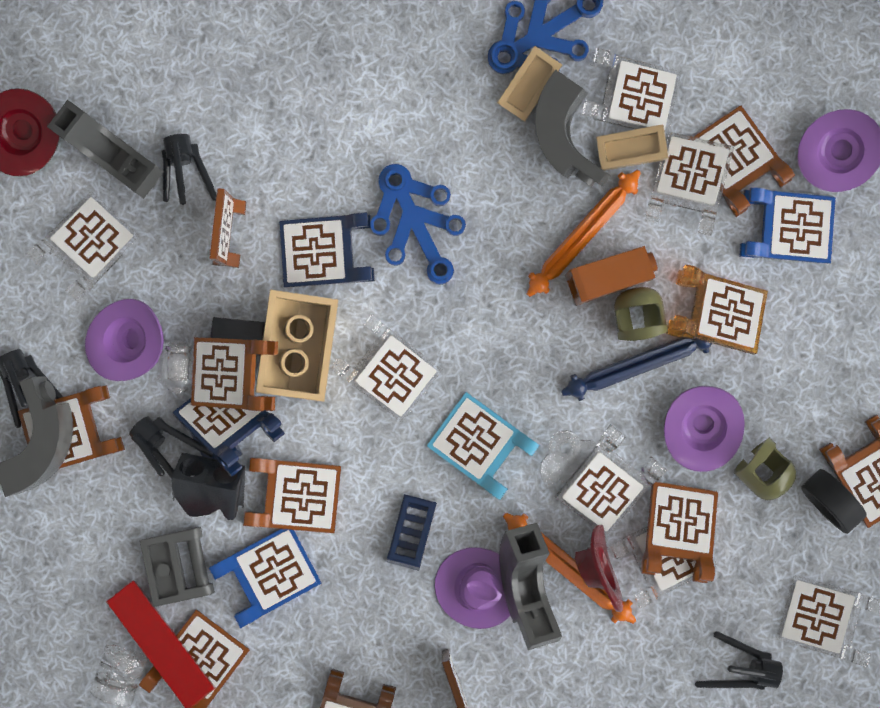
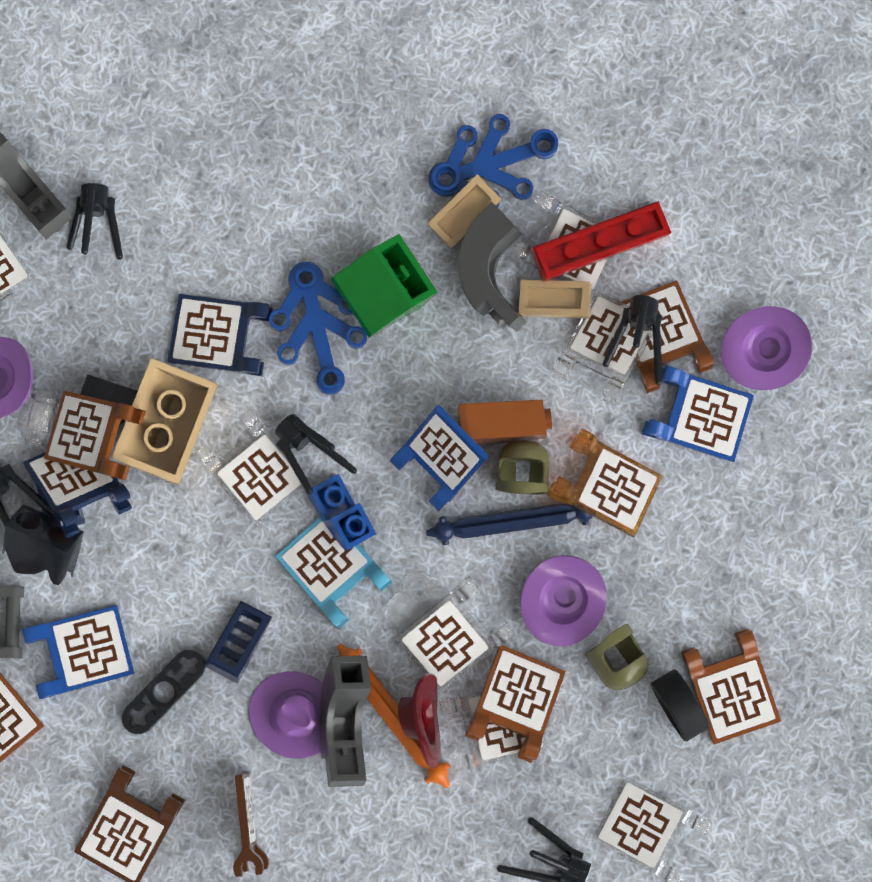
camera: 20 degrees right, 5 degrees down
dark orange flag [210,188,247,268] -> none
flag [243,458,341,533] -> none
orange wheel [526,169,641,297] -> none
none -> black beam [122,650,206,734]
none -> black plant [275,414,357,495]
none -> blue slope [305,474,376,551]
none -> green slope [331,234,438,338]
none -> flag [390,405,490,512]
none -> red tile [530,201,672,282]
none -> black plant [602,295,662,386]

